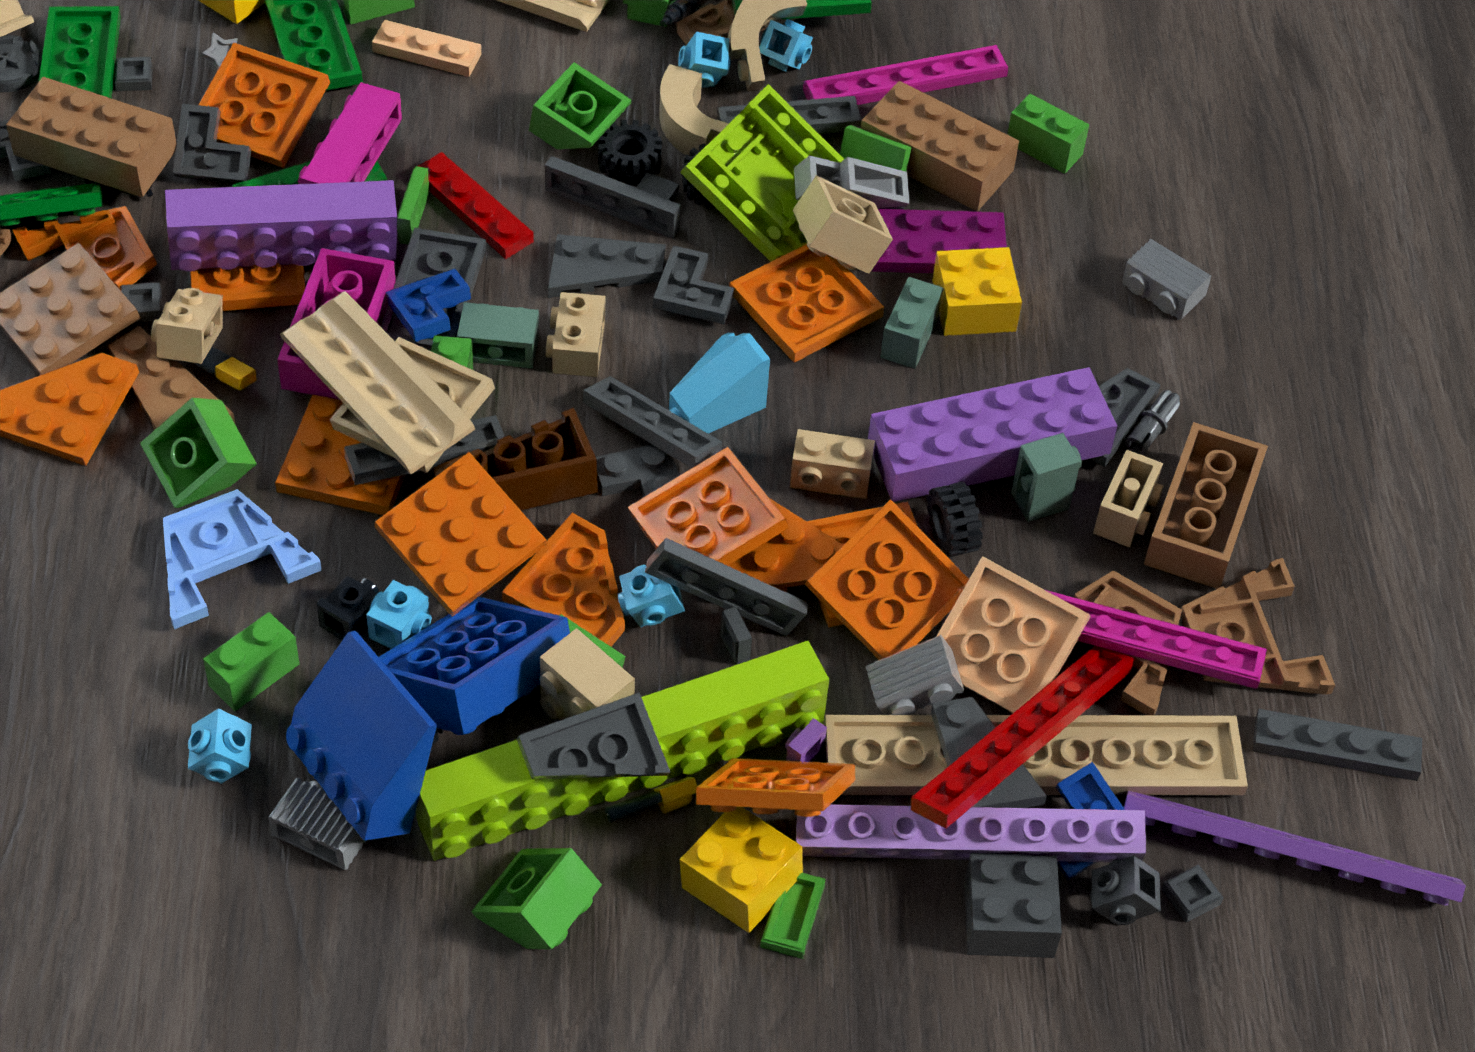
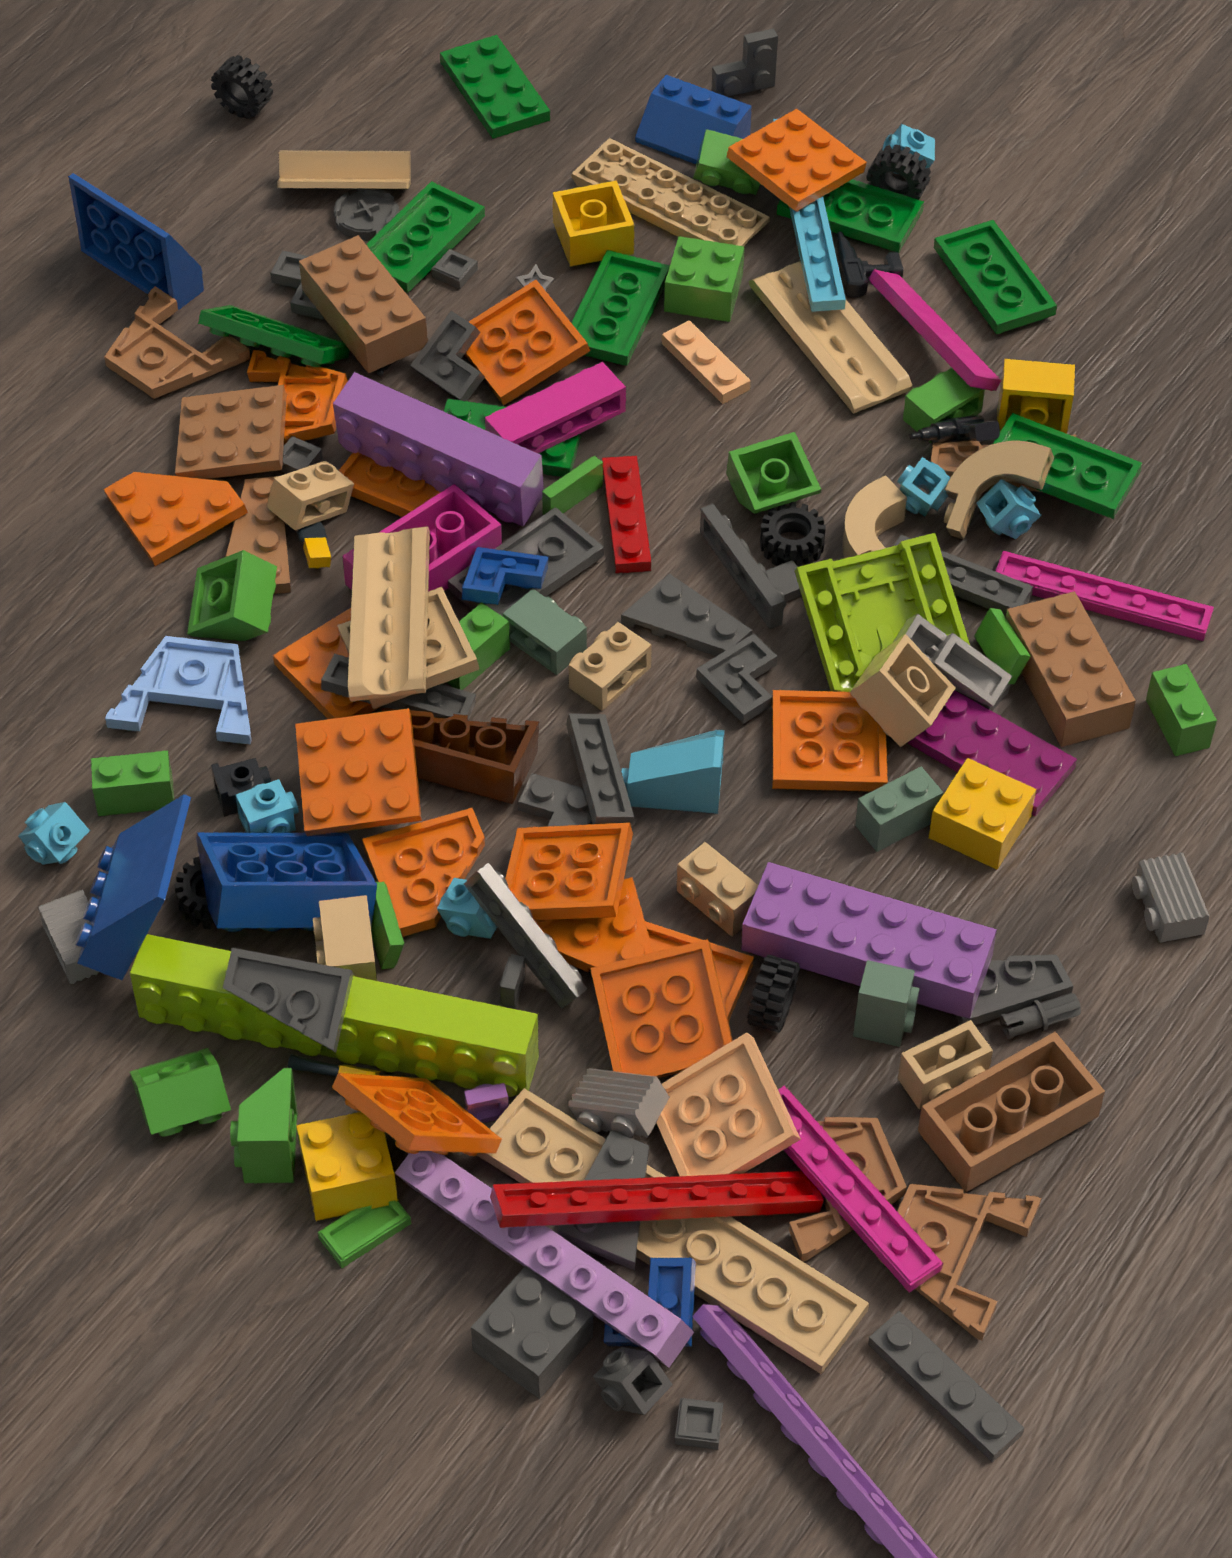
camera: 40 degrees right, 0 degrees up
none -> bright green slope [230,1068,298,1183]

